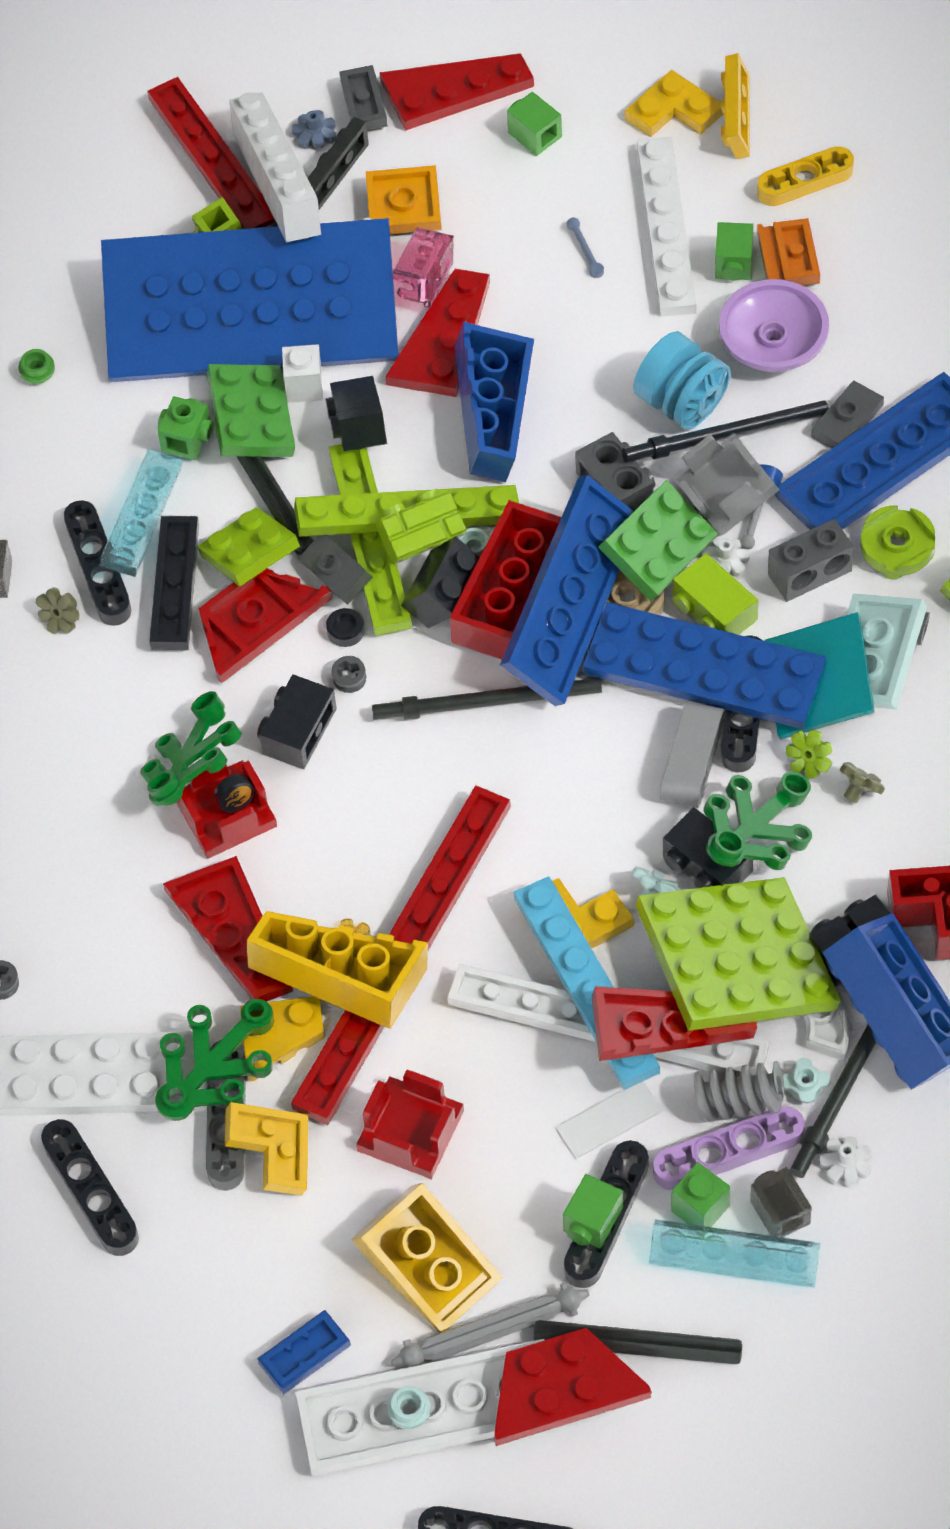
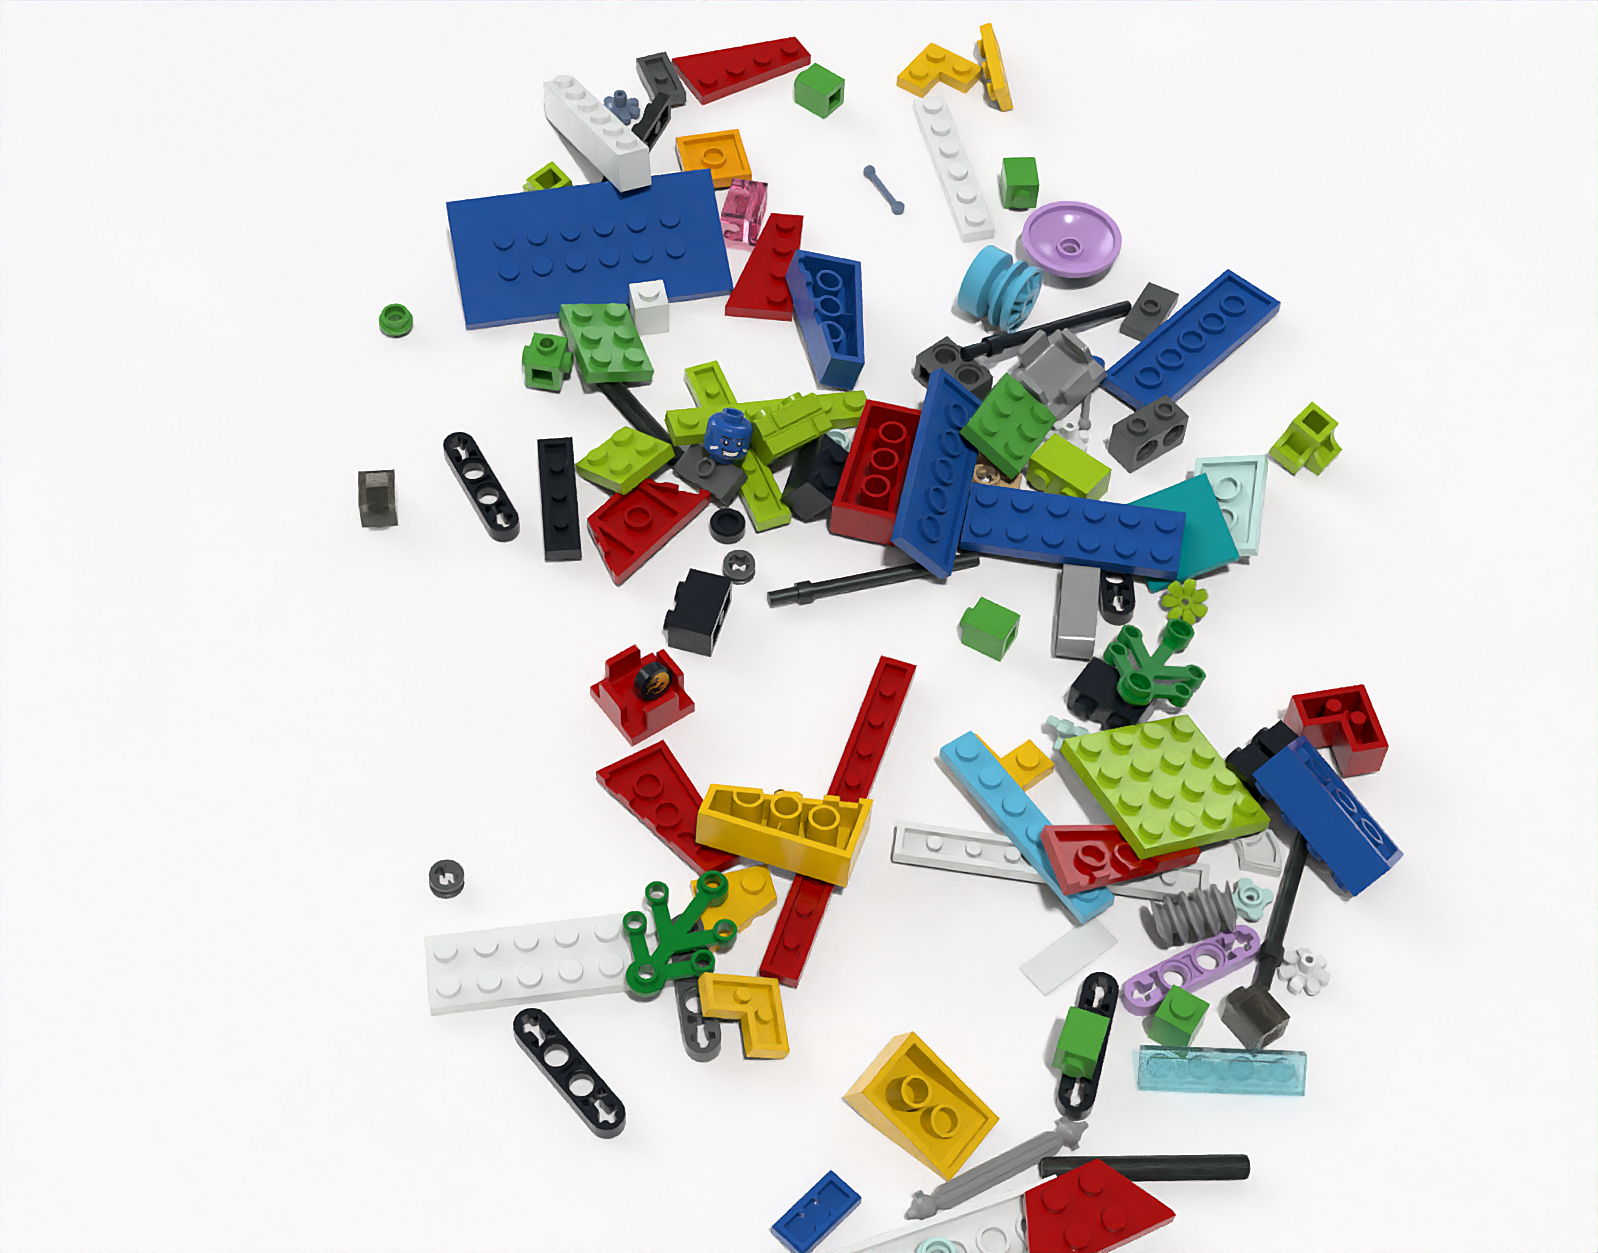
camera: 15 degrees left, 5 degrees down
olive plant [35,587,80,634] -> none
clear light blue plate [100,449,183,577] -> none
green plant [140,691,242,806] -> none
red plate [147,76,275,229] -> none
black brick [325,375,387,452] -> none
red panel [356,1069,464,1179] -> none
yellow beam [757,146,854,206] -> none
orange plate [757,218,820,286] -> none
olive plant [840,762,885,803] -> none
lime plate [860,505,935,580] -> none
none -> blue head [703,408,753,464]
none -> bright green brick [959,596,1021,662]

